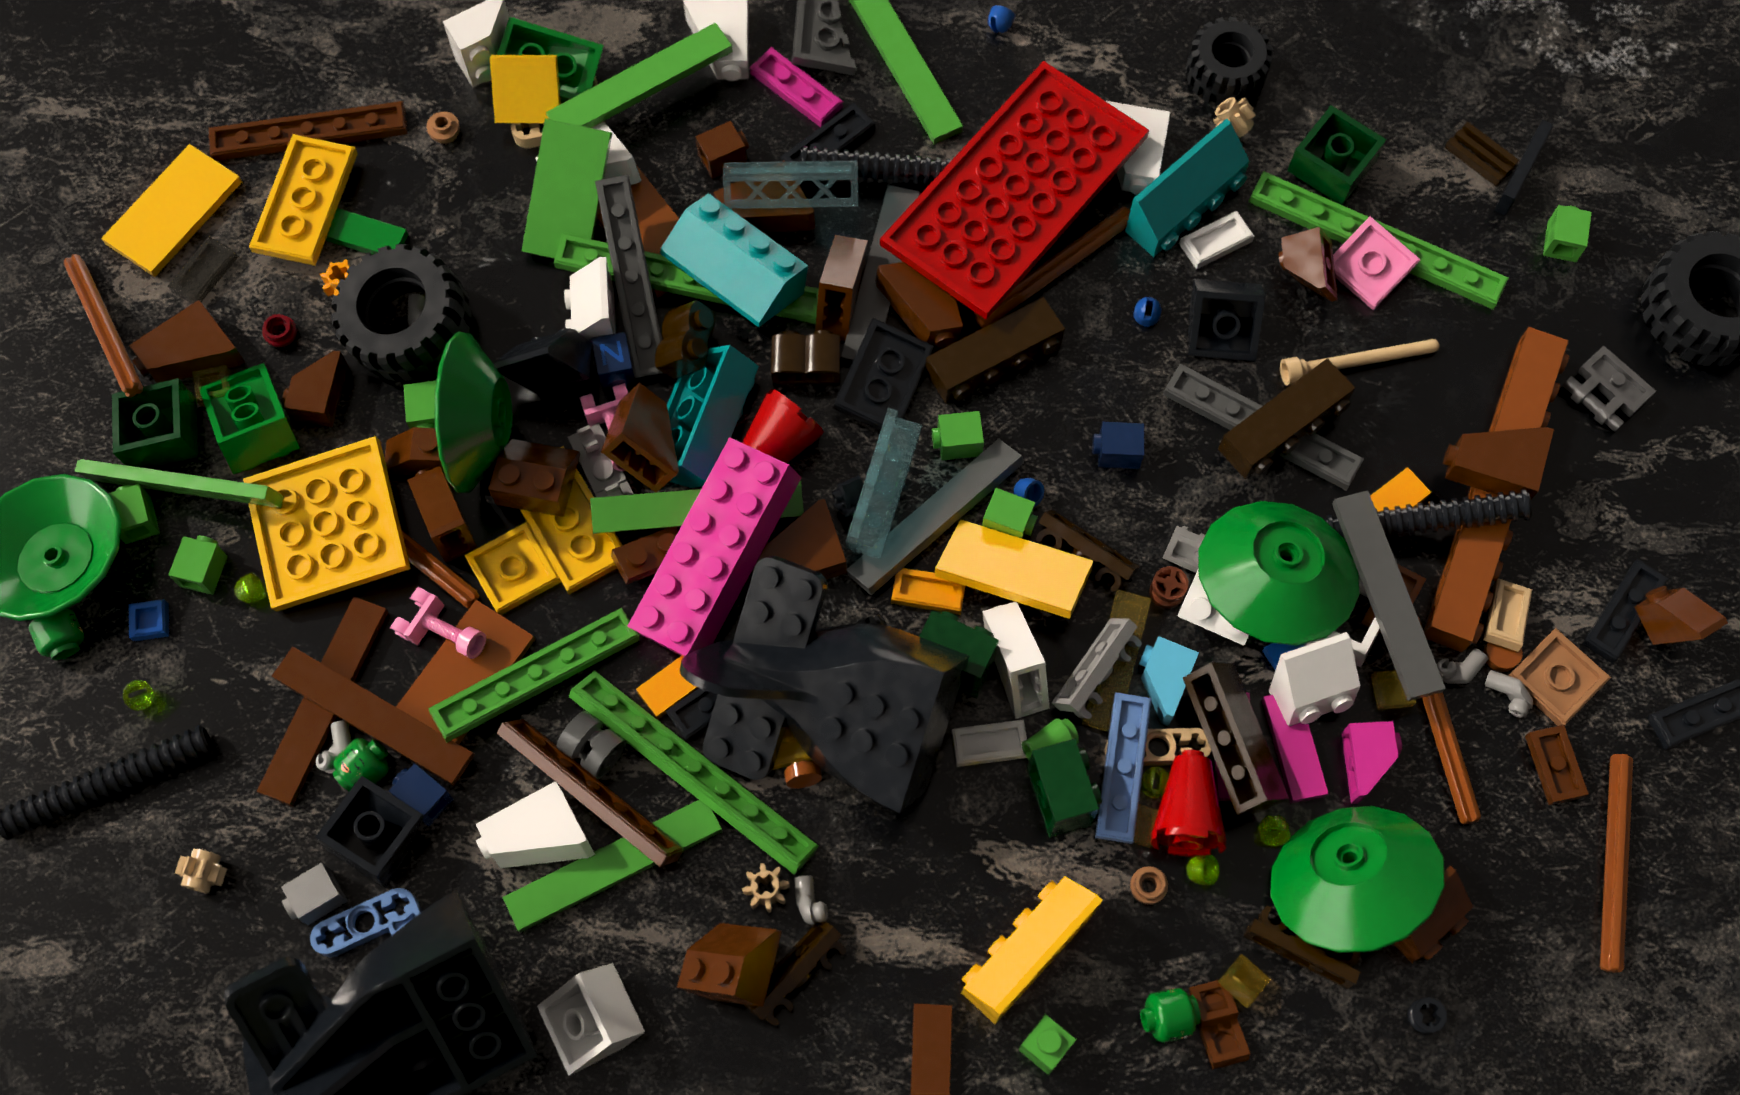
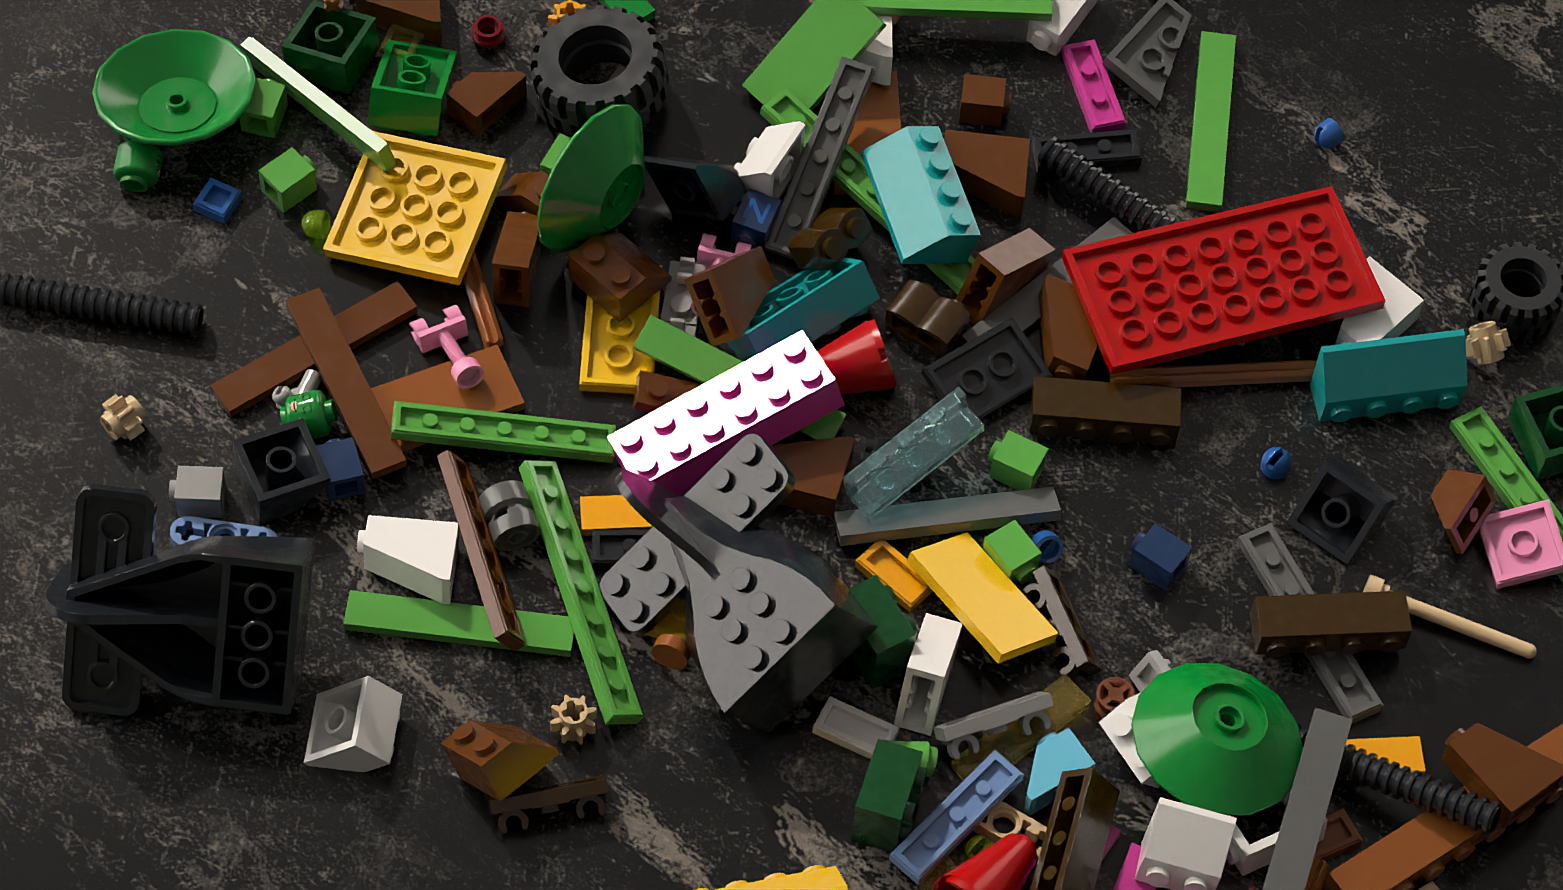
camera: 30 degrees right, 10 degrees down
clear neon green hinge [123,680,154,710] -> none
yellow tile [464,522,561,615] -> none
clear light blue fence [723,161,858,209] -> none
light grey arm [794,876,828,925] -> none
white tile [1179,211,1254,270] -> none

